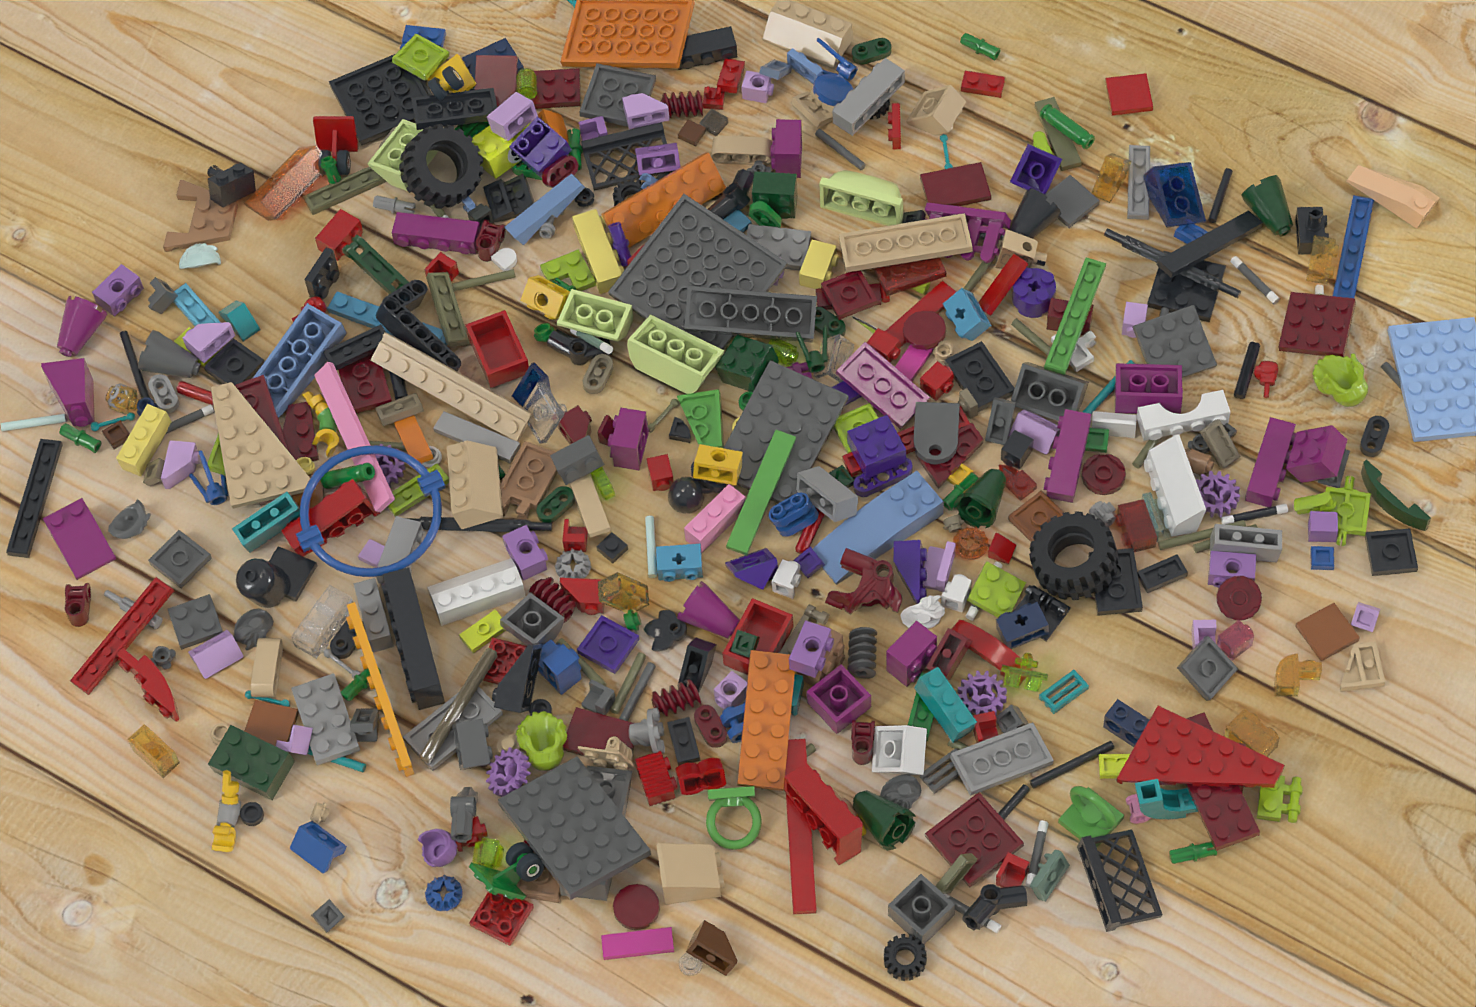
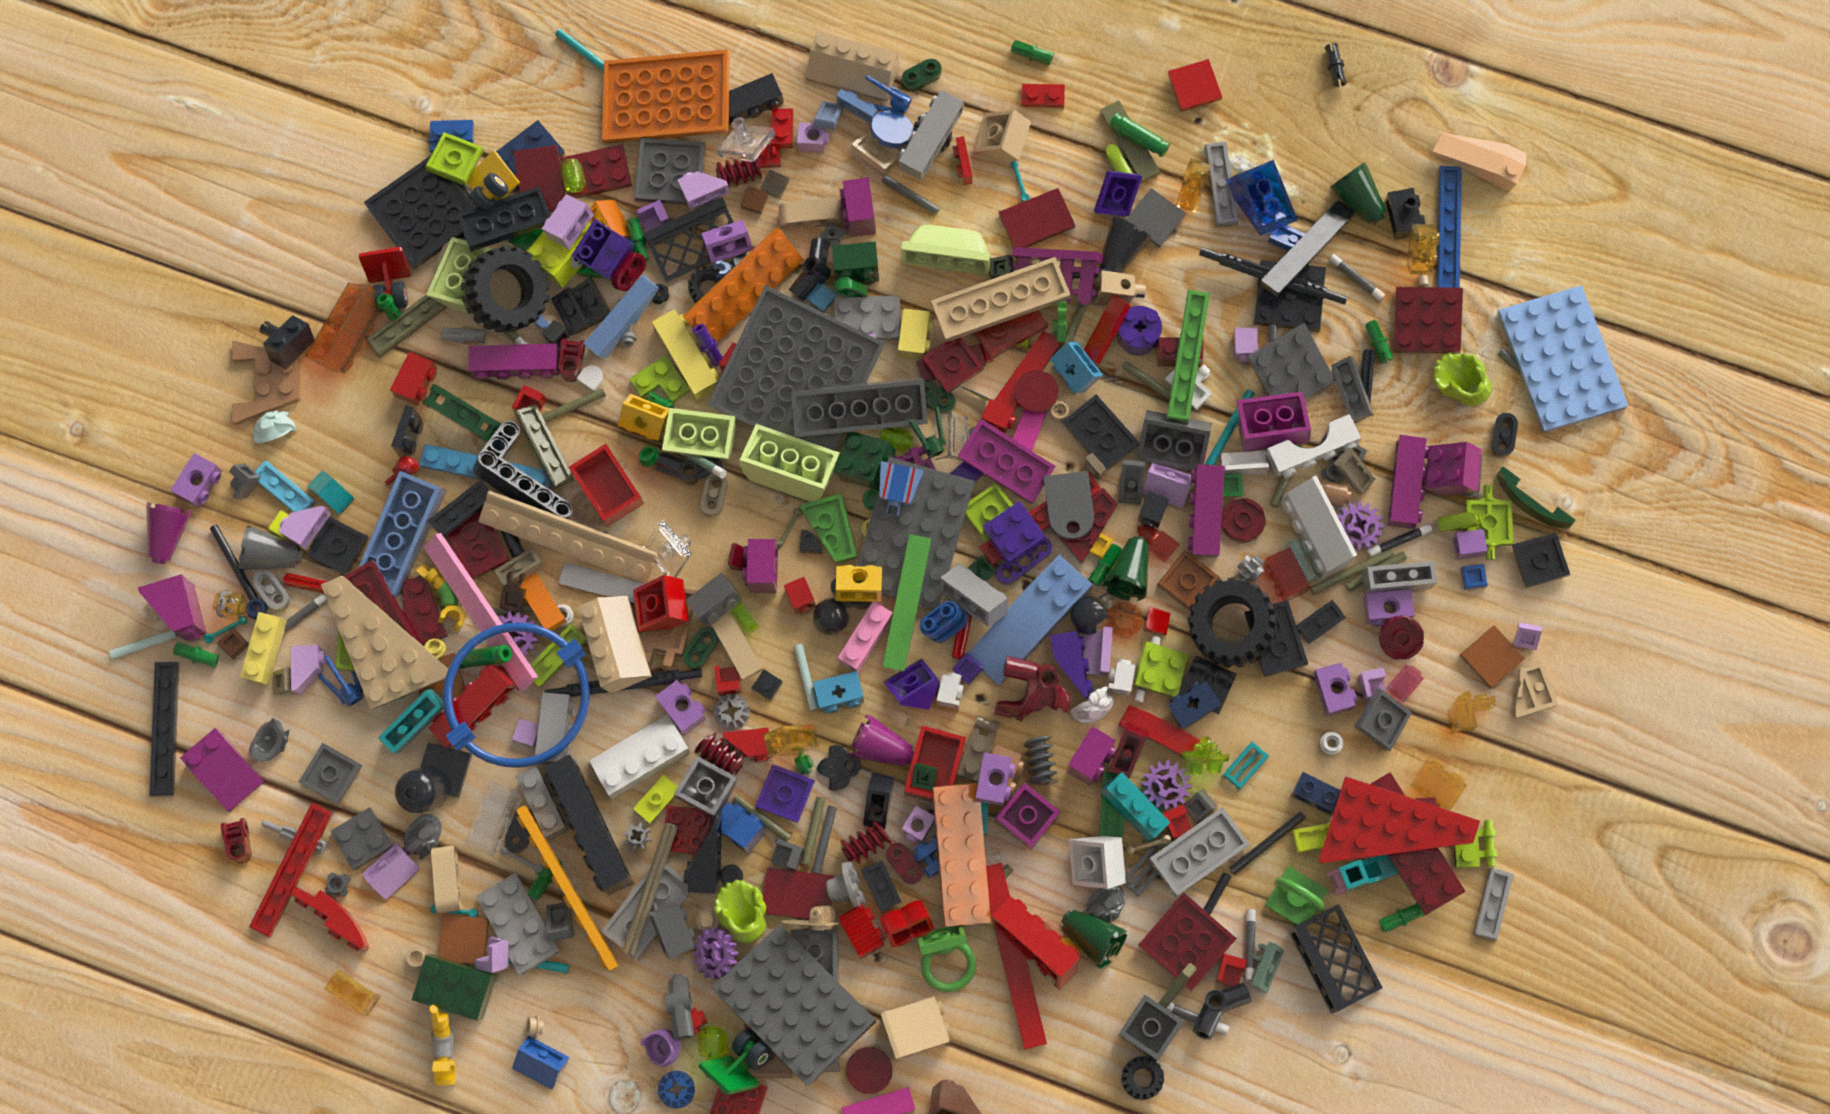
camera: 10 degrees left, 15 degrees up
black tile [240,802,264,826] -> none
clear blue slope [512,362,551,410] -> none
dark red slope [556,405,592,444] -> none
dark red piece [851,720,875,765] -> none
red brick [920,361,954,401] -> none
black bar [1208,168,1233,223] -> none
red piece [1254,361,1279,398] -> none
none -> dark brown plate [500,571,526,612]
none -> light grey gear [623,822,652,852]
none -> red slope [633,575,689,632]
none -> clear tile [716,118,775,162]
none -> torso [879,461,923,517]
none -> bright green plate [1052,301,1067,342]
none -> black hair [1070,597,1108,635]
none -> tan hinge [1126,835,1171,855]
none -> medium lavender brick [1313,662,1357,717]
none -> white plate [1320,732,1343,755]
none -> black pin [1324,43,1347,88]
none -> dark grey plate [1331,356,1374,424]
none -> green axle [1365,320,1394,364]
none -> light grey tile [1473,867,1513,941]

